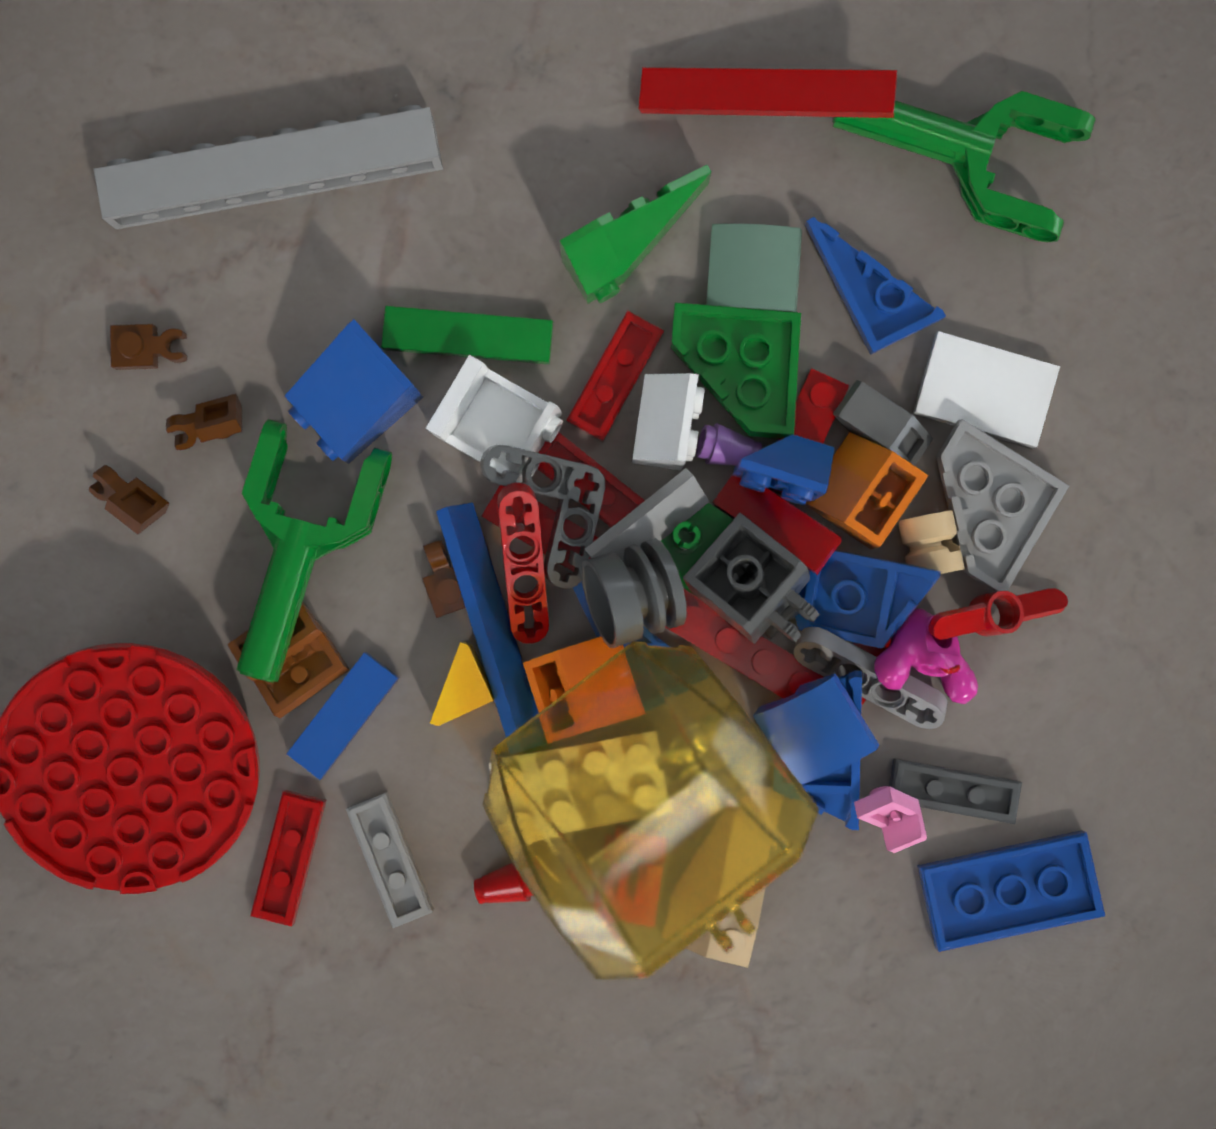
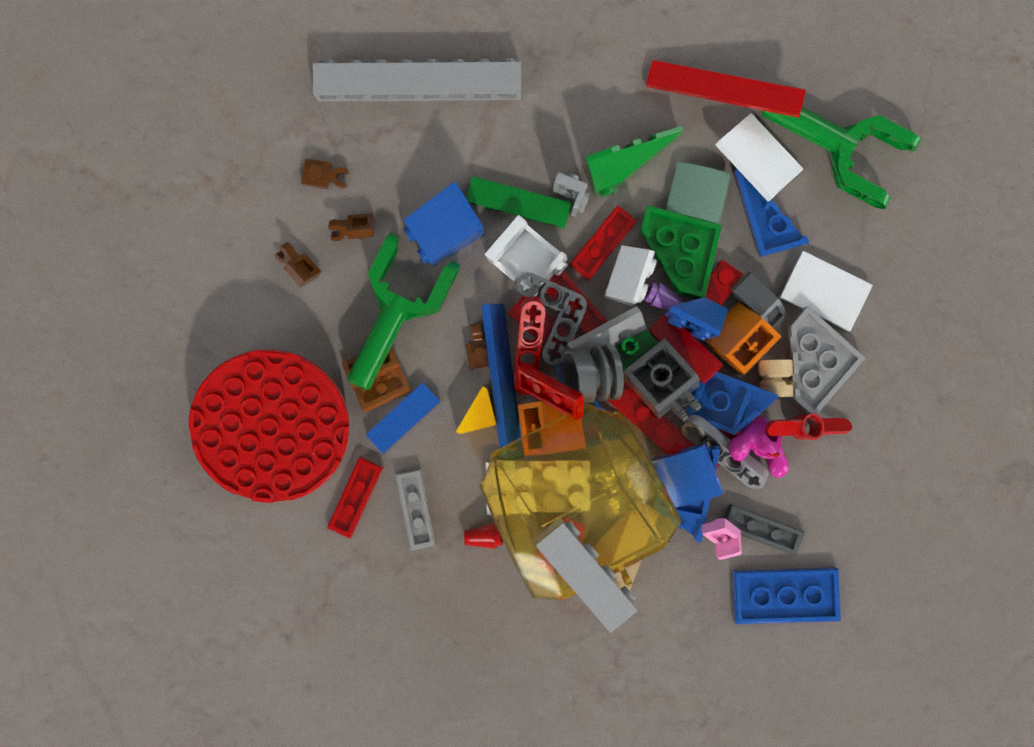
camera: 15 degrees right, 0 degrees up
none -> red tile [518,363,584,421]
none -> light grey brick [533,517,638,633]
none -> light grey bracket [553,172,590,218]
none -> white tile [715,113,803,202]

